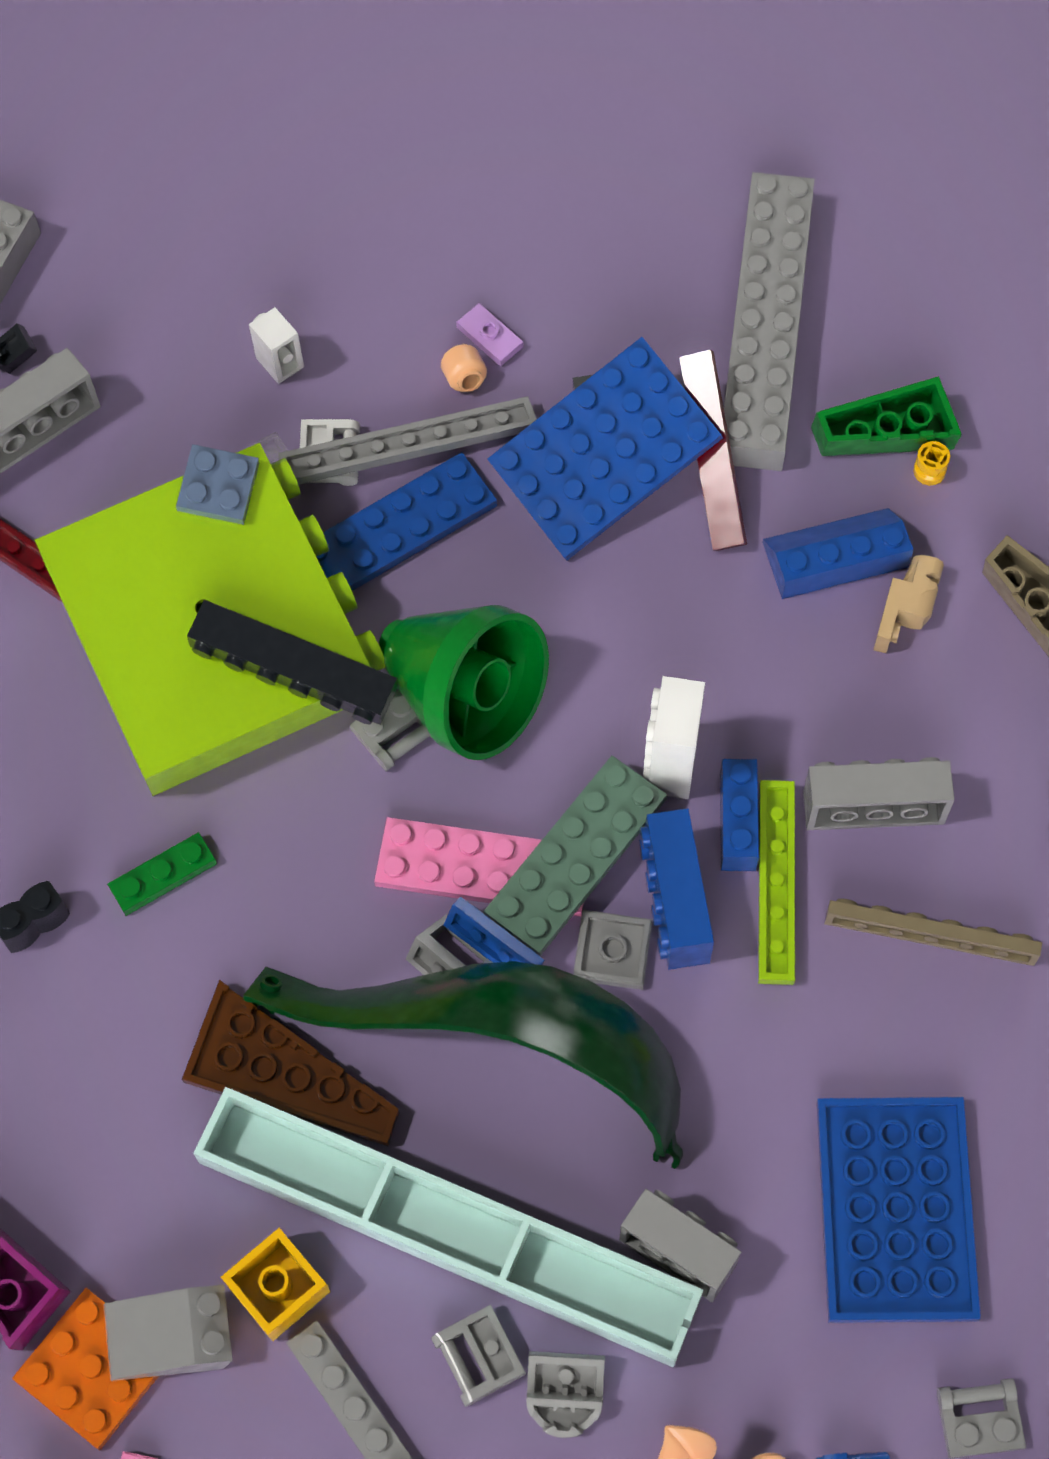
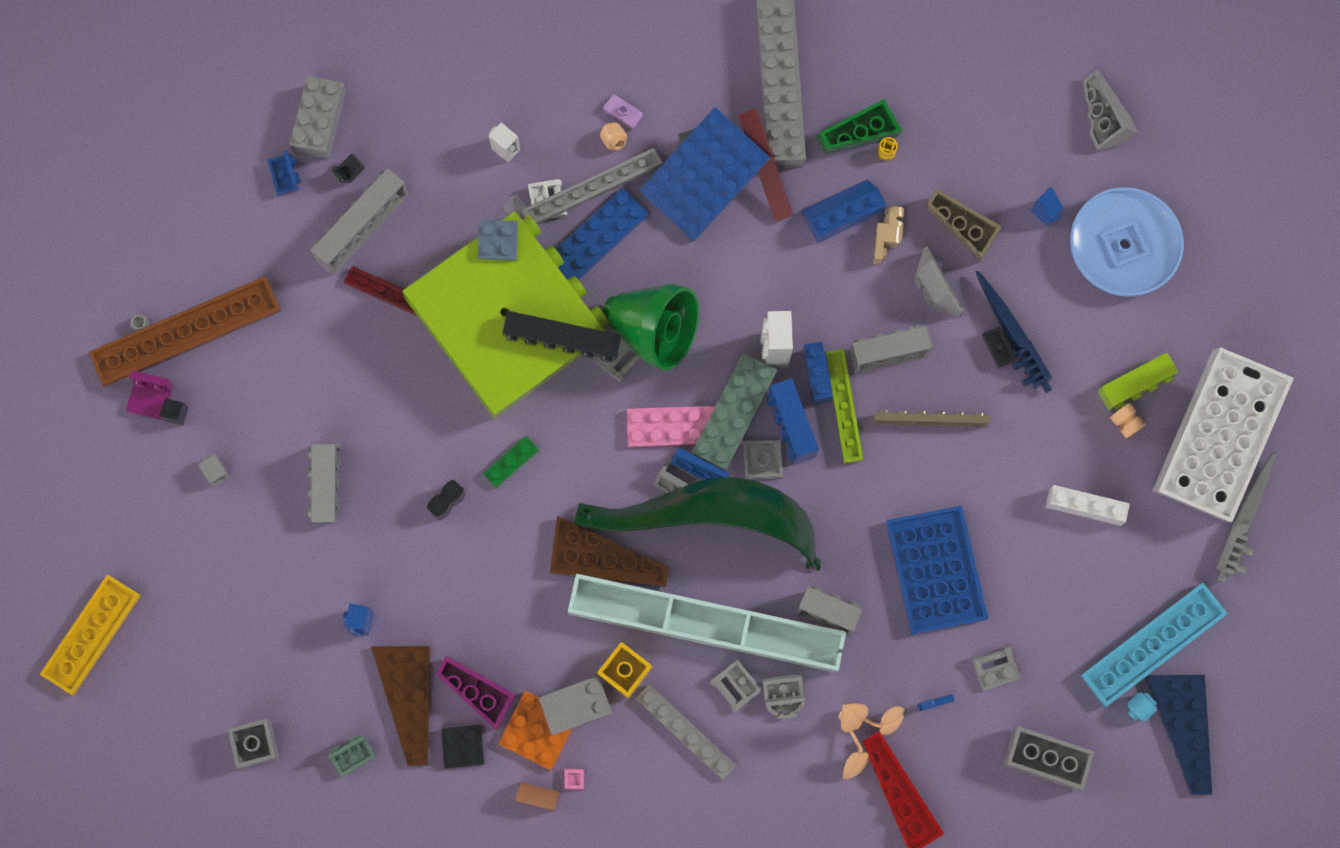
camera: 15 degrees left, 10 degrees up
none -> light grey wedge [914,246,964,317]

